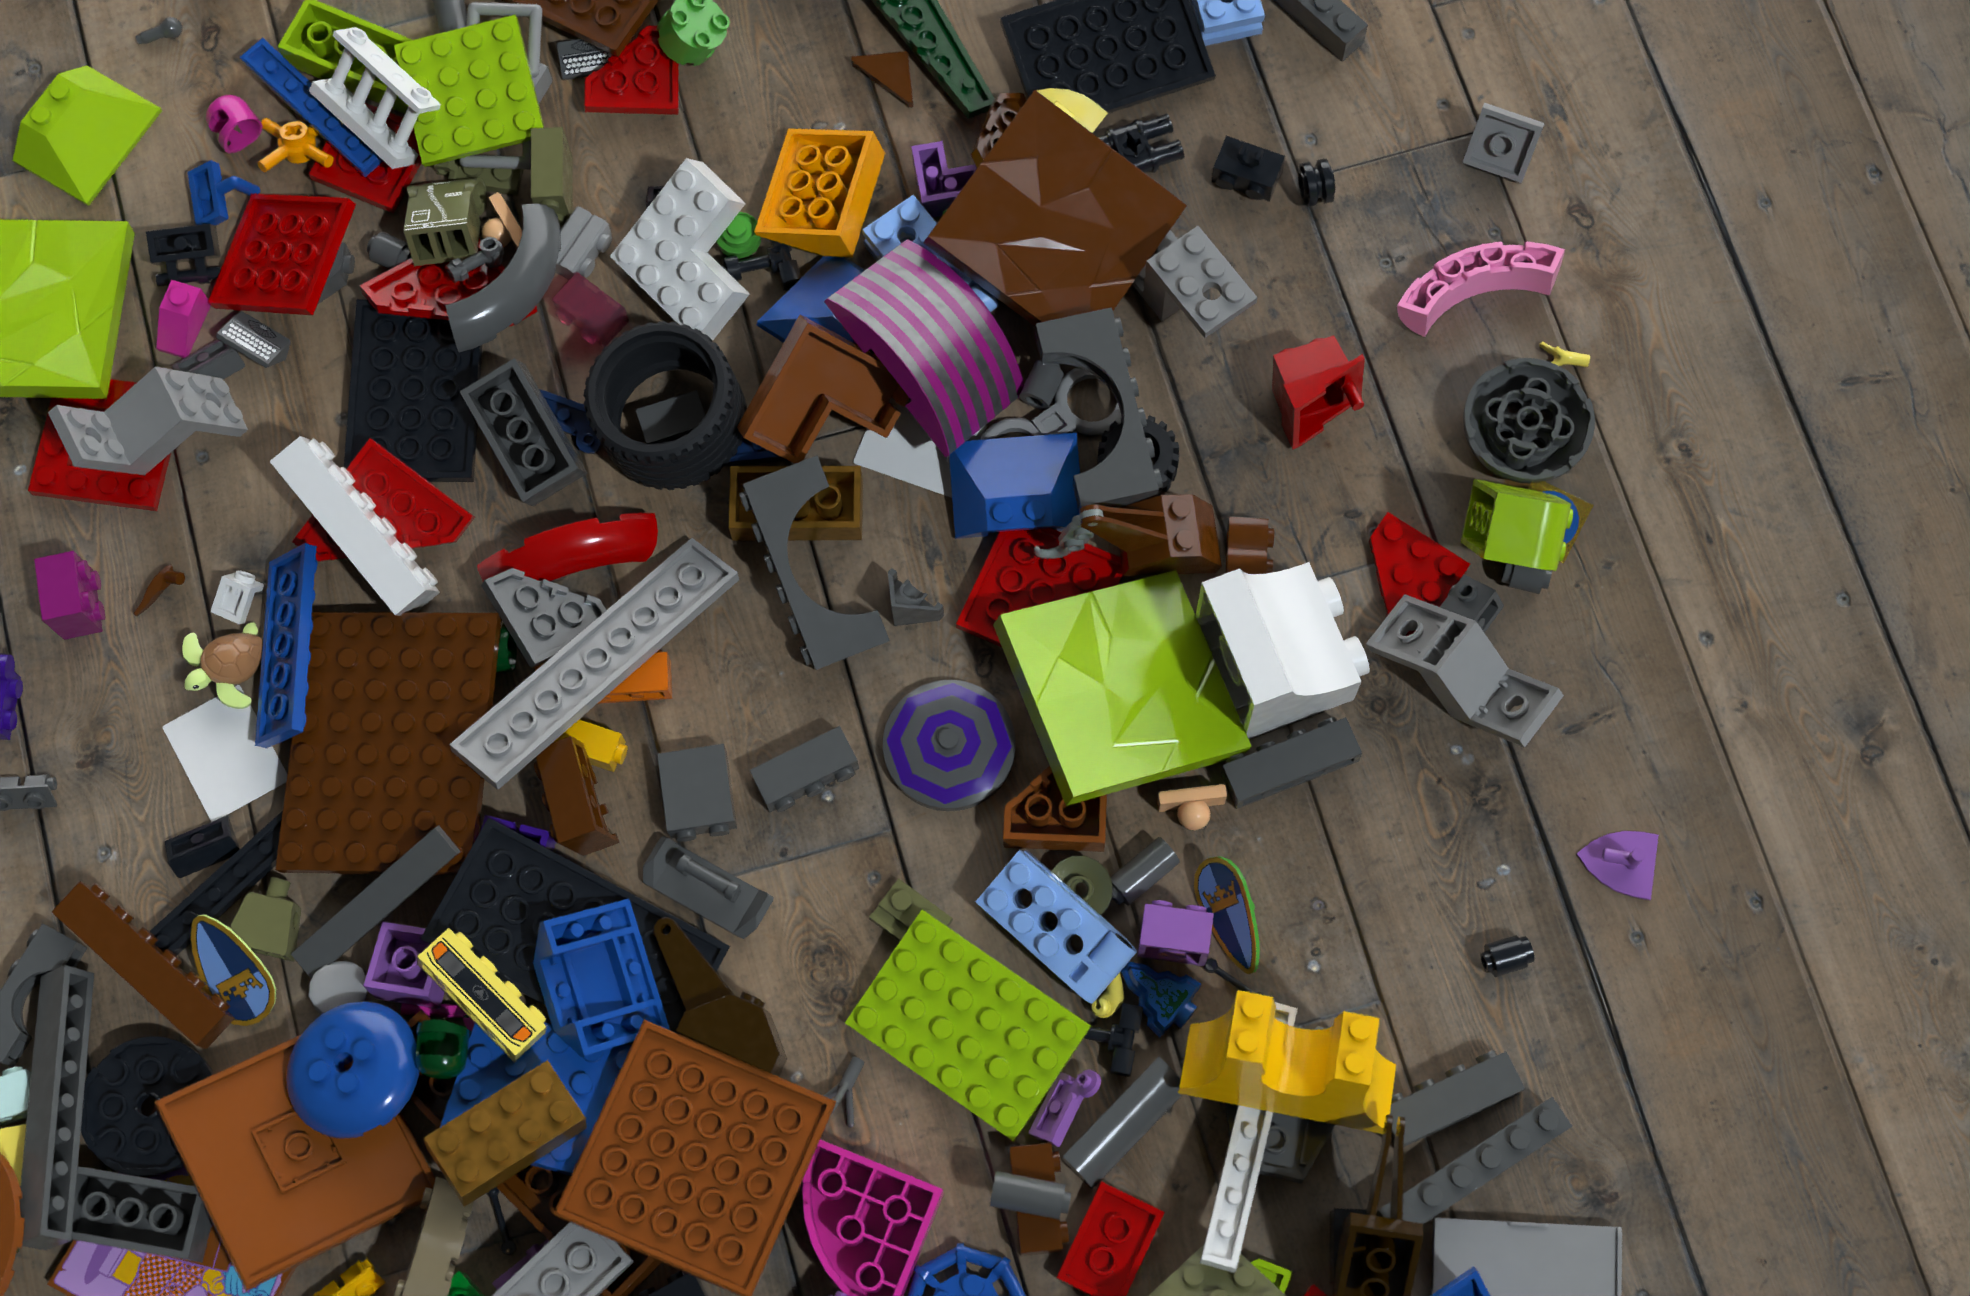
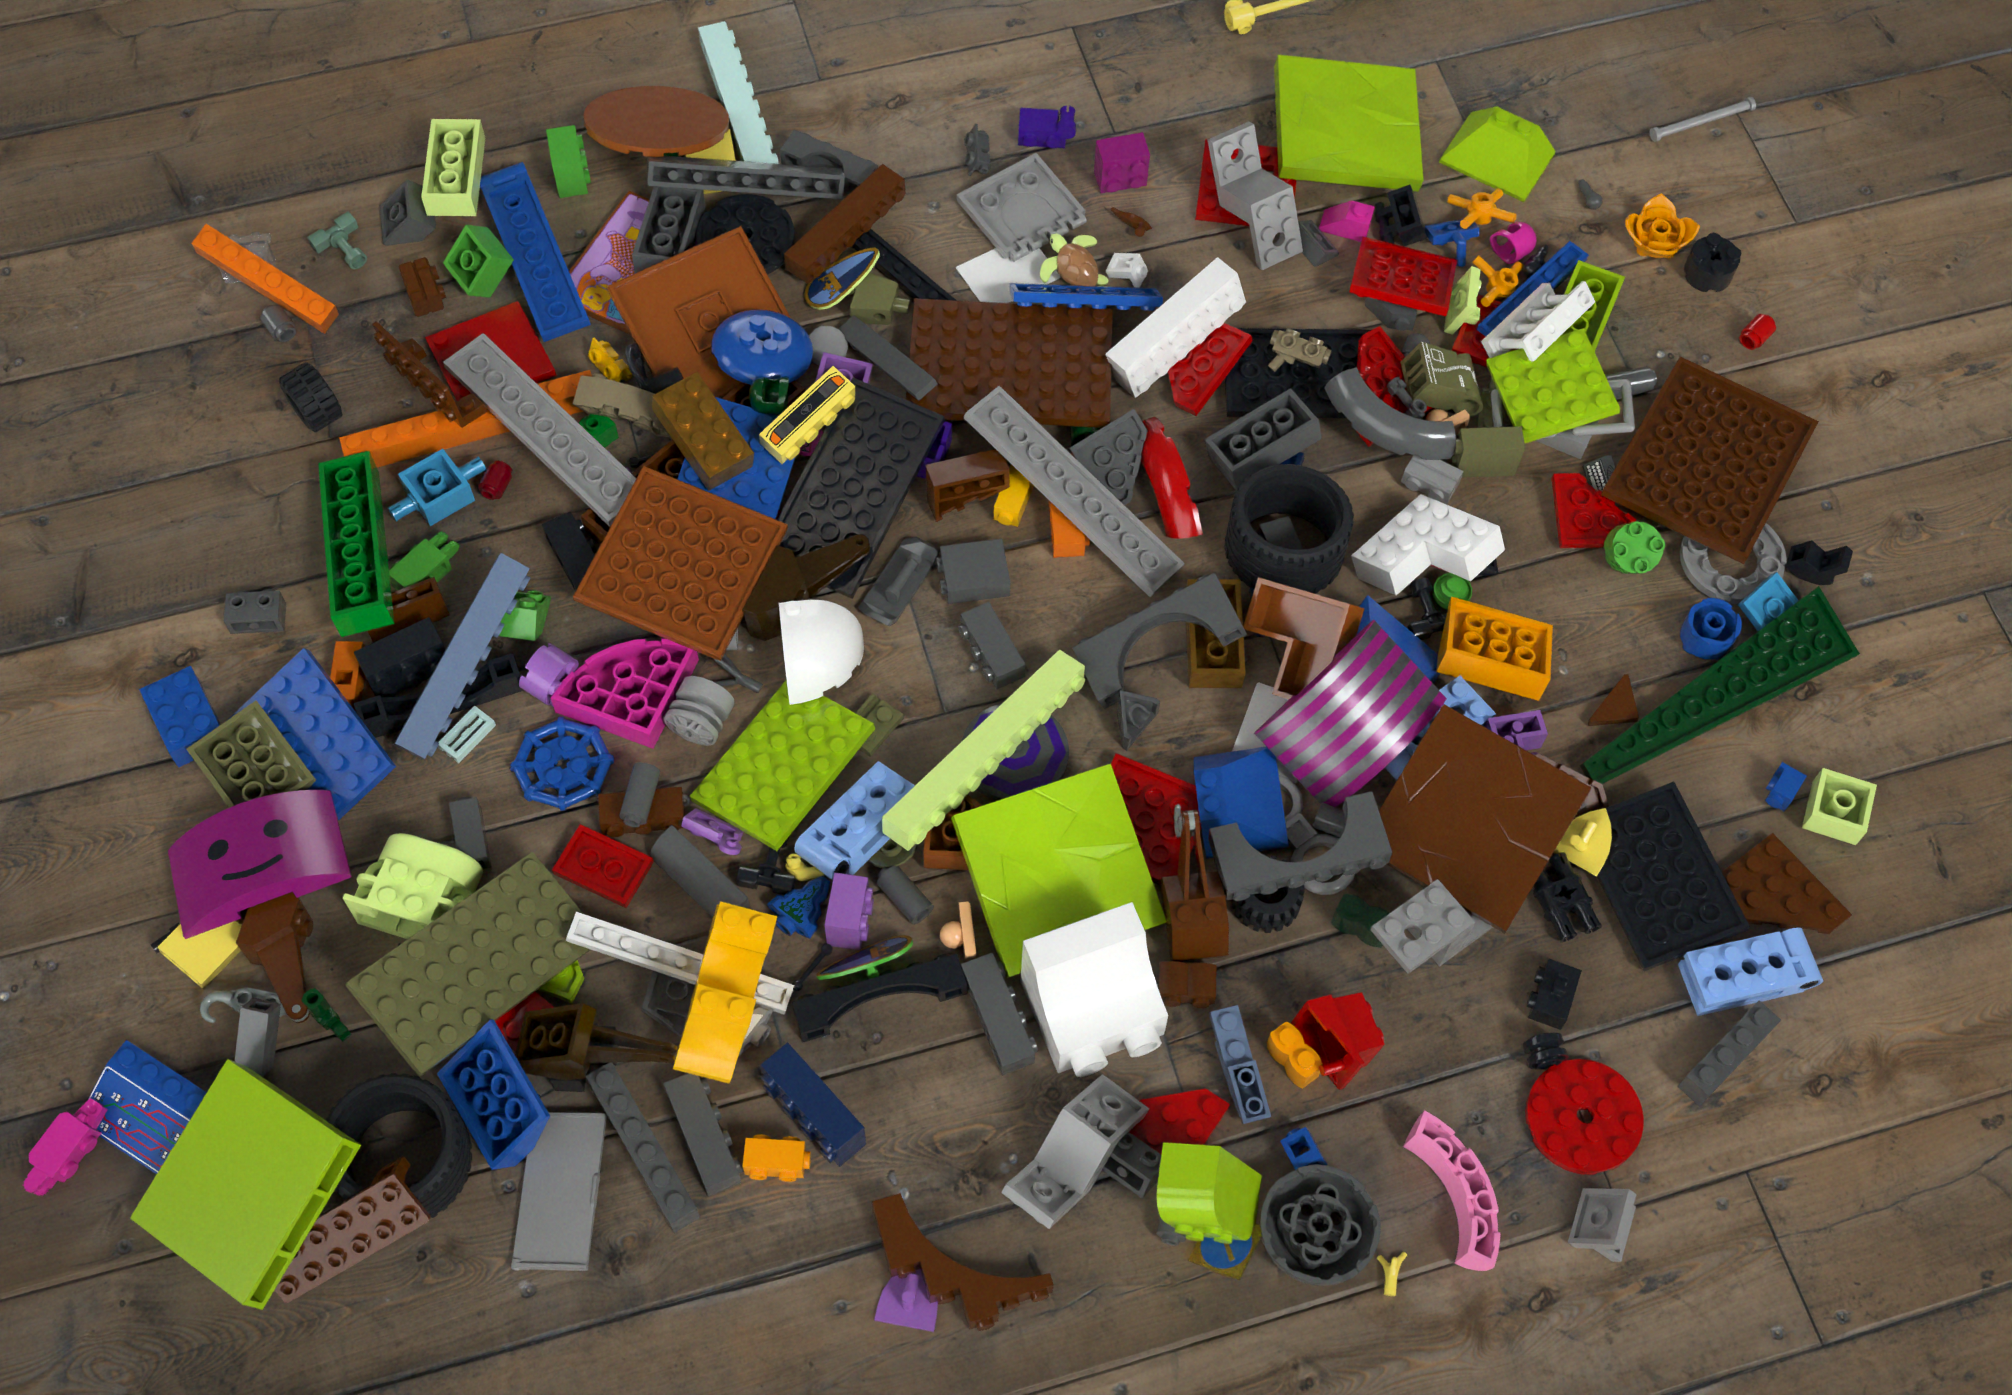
camera: 85 degrees right, 10 degrees down
black slope [164,816,240,878] -> none
slope [216,311,291,368] -> none
blue slope [533,899,670,1057] -> none
clear pink brick [552,272,629,348] -> none
black brick [1480,935,1535,977] -> none
none -> black piece [625,344,684,394]
none -> light grey wheel [664,676,735,746]
none -> light orange brick [743,1135,811,1182]
none -> dark blue brick [761,1042,866,1167]
none -> white brick [779,600,864,705]
none -> black arch [792,954,967,1042]
none -> reddish brown arch [872,1193,1054,1331]
none -> yellowish green brick [882,650,1085,851]
none -> light grey hinge [957,153,1087,261]
none -> sand blue slope [1209,1005,1271,1124]
none -> light orange brick [1267,1022,1322,1089]
none -> dark tan brick [1268,328,1332,372]
none -> blue brick [1280,1127,1328,1170]
none -> clear green brick [1331,894,1390,948]
none -> yellowish green hinge [1444,266,1482,335]
none -> light orange bar [1447,188,1517,229]
none -> black bar [1522,244,1548,279]
none -> red plate [1525,1059,1644,1175]

